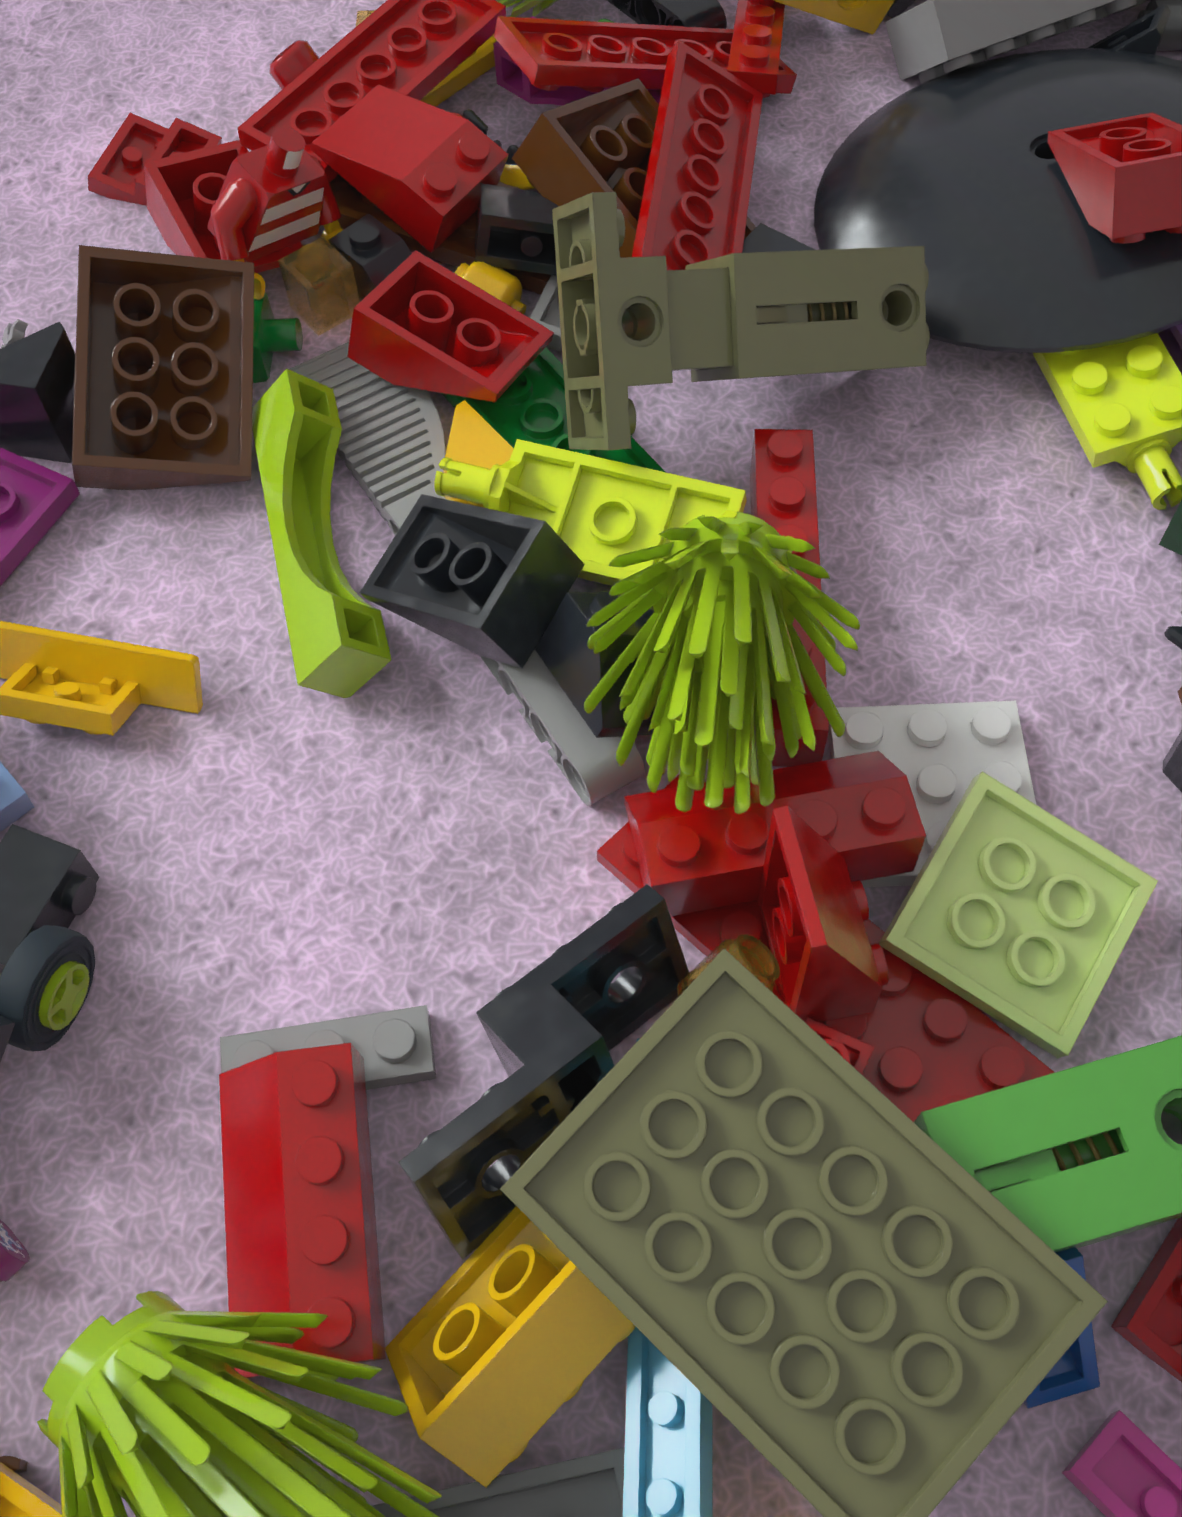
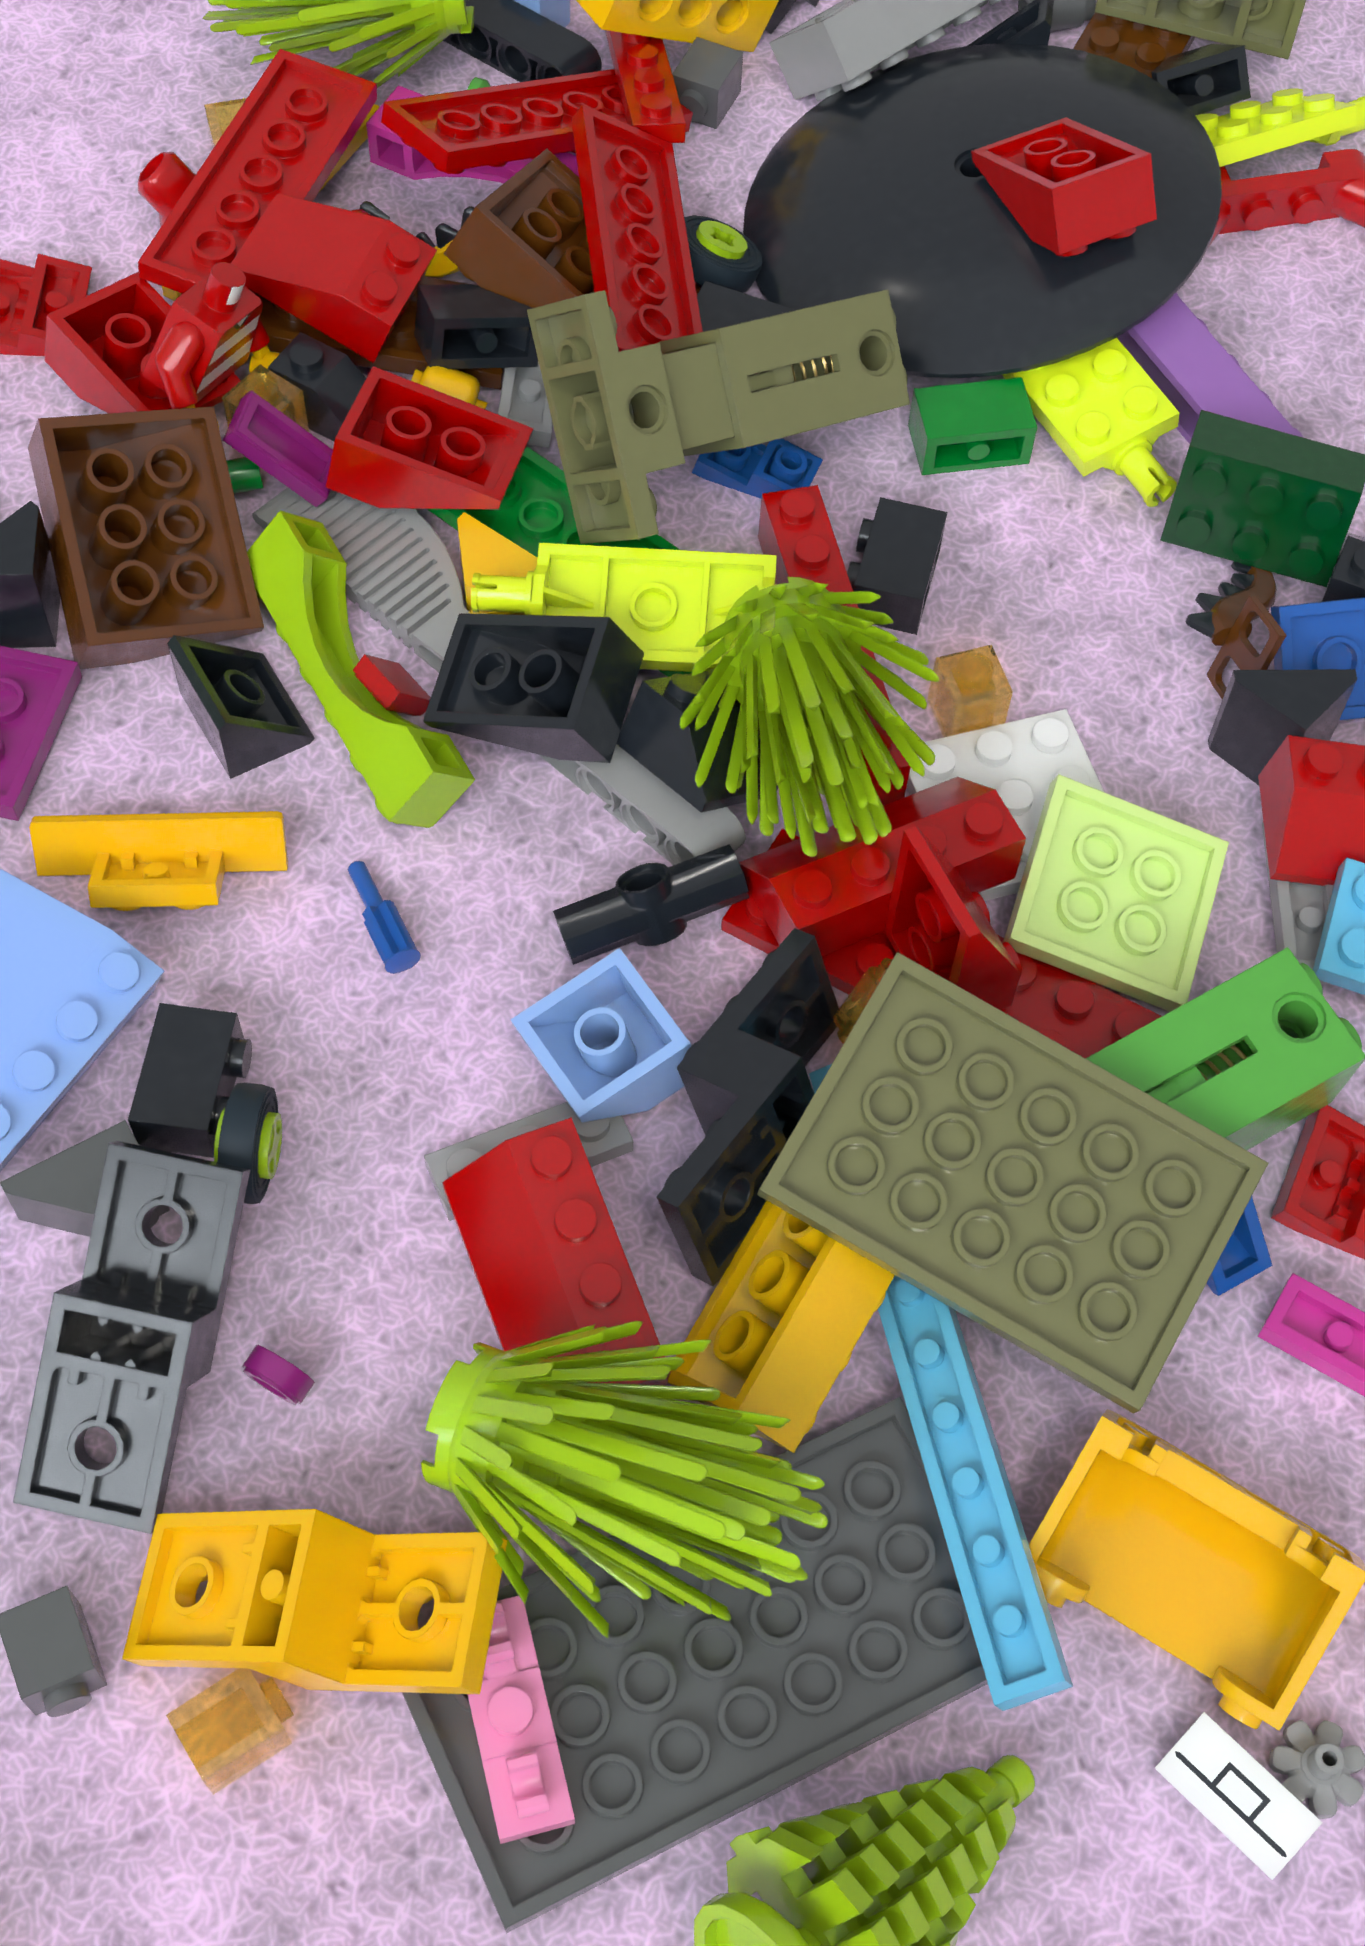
camera: 20 degrees left, 0 degrees up
none -> black slope [167,635,314,779]
none -> magenta tile [223,390,333,507]
none -> blue axle [348,861,421,974]
none -> red tile [353,654,431,716]
none -> light blue slope [511,948,691,1123]
none -> black piece [553,844,749,965]
none -> dark grey brick [672,37,743,129]
none -> black wheel [684,215,763,293]
none -> blue slope [692,438,823,499]
none -> black brick [847,497,948,635]
none -> green brick [908,377,1037,475]
none -> clear yellow brick [927,645,1013,737]

